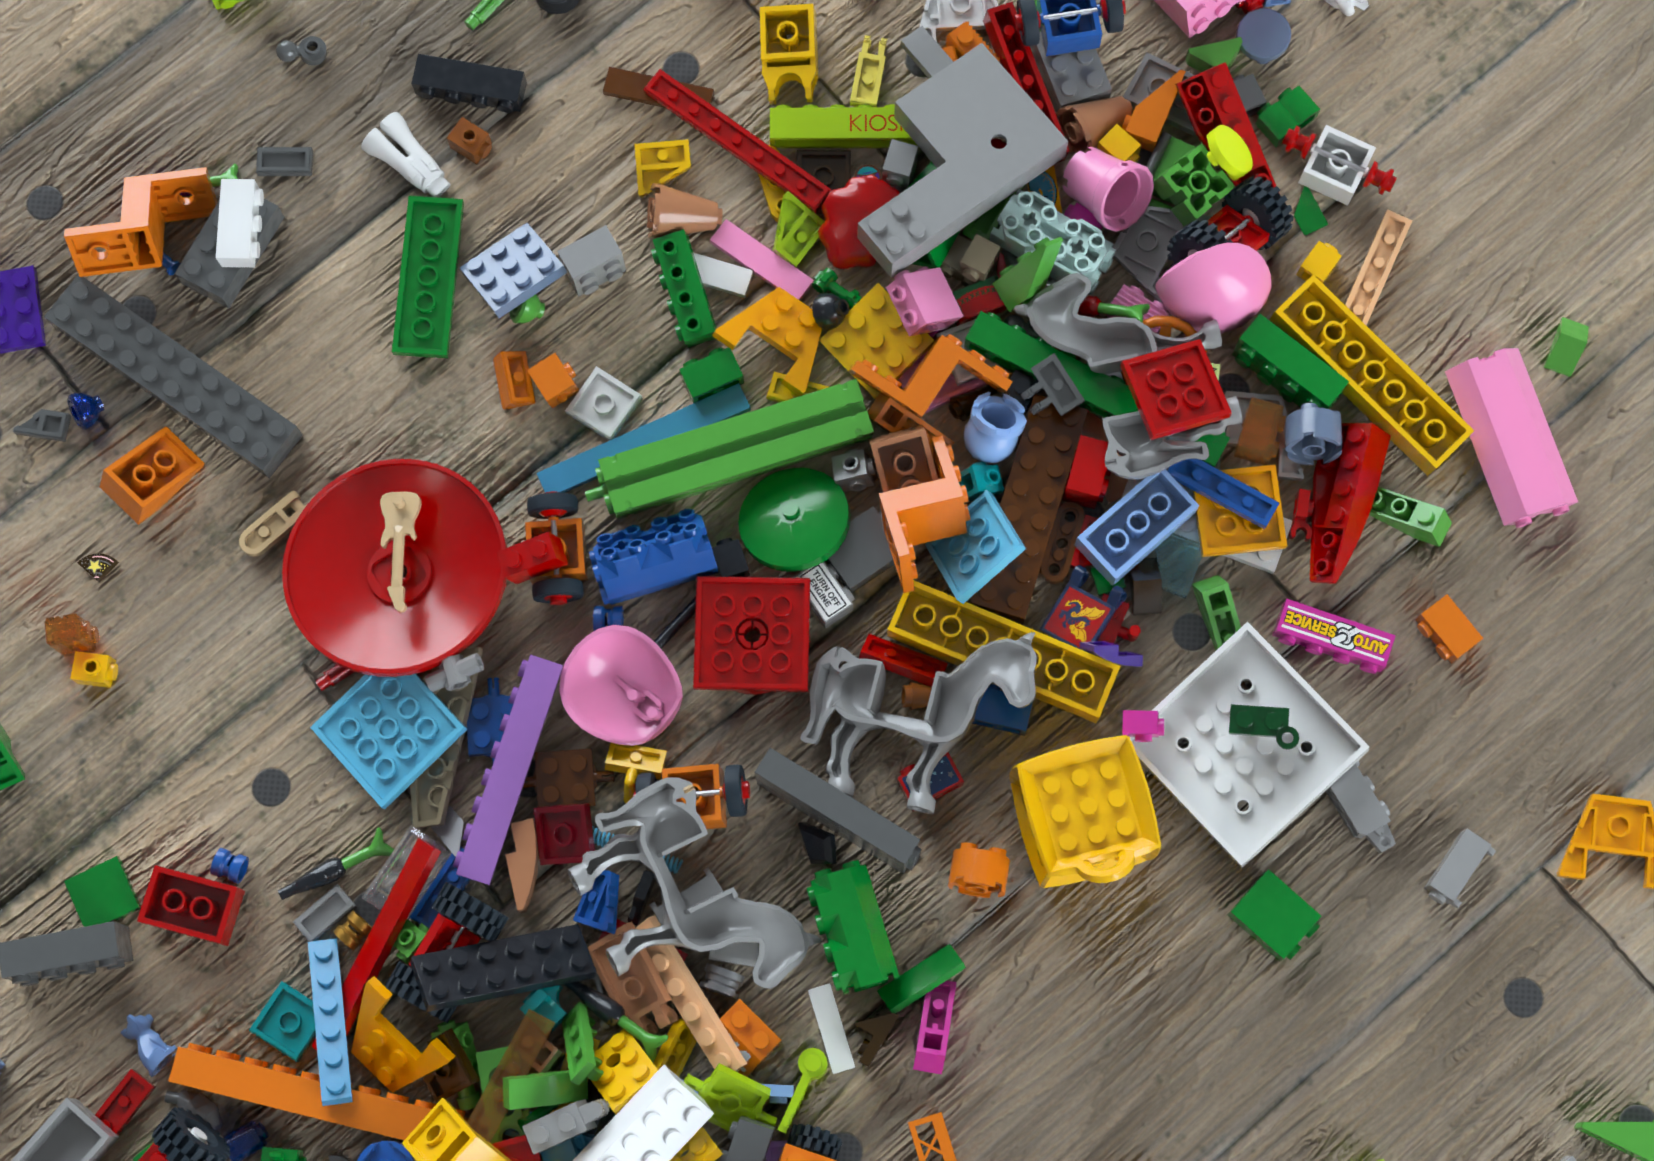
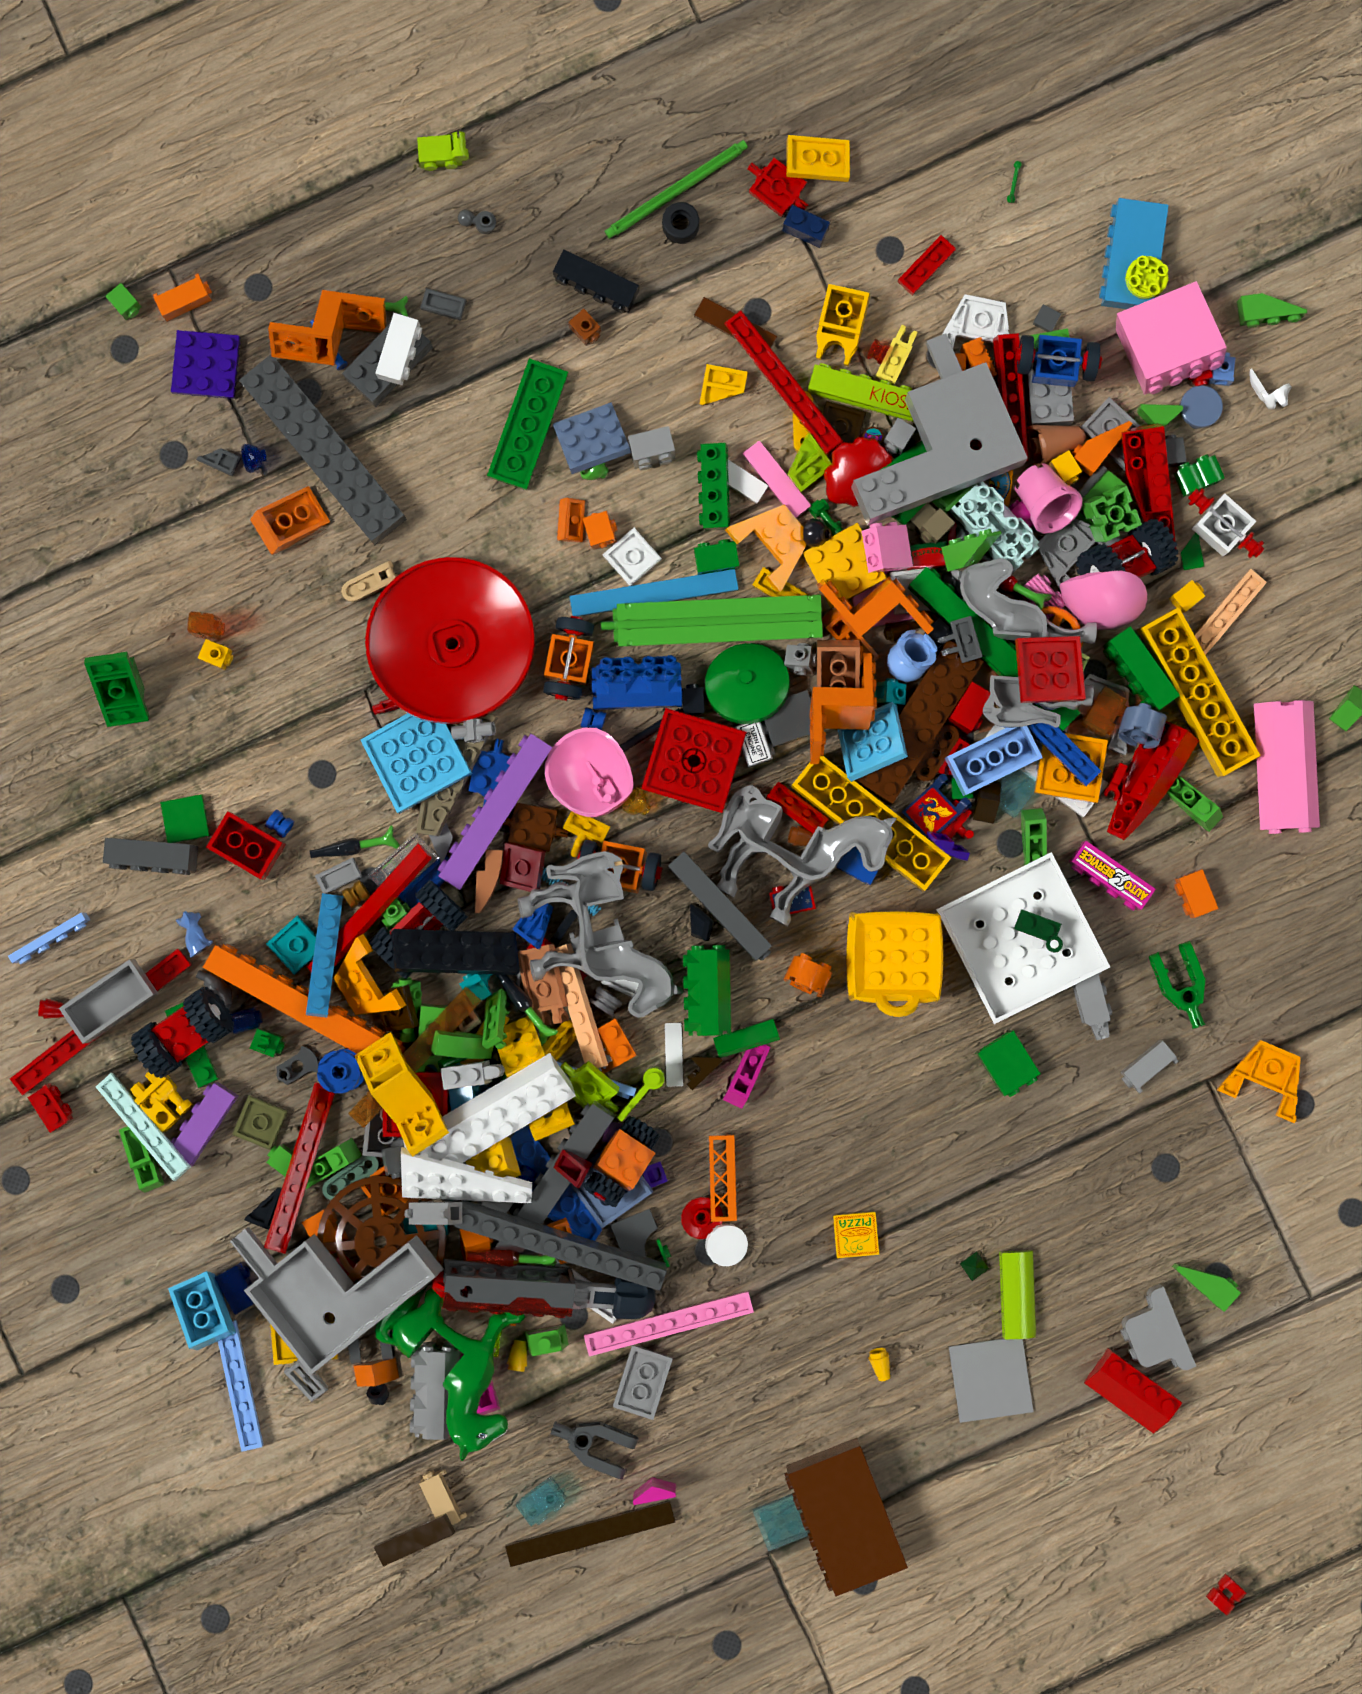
camera: 15 degrees right, 10 degrees up
dark brown tile [77,553,119,583] -> none
white piece [361,112,451,198] -> none
tan piece [380,492,422,613] -> none
red brick [497,532,568,584] -> none
nougat cone [647,183,723,239] -> none
dark pink brick [1122,710,1165,742] -> none
neon yellow tile [1207,125,1253,181] -> none
none -> clear yellow brick [623,787,651,816]
none -> clear red wheel [866,339,890,365]
none -> green piece [1149,941,1205,1029]

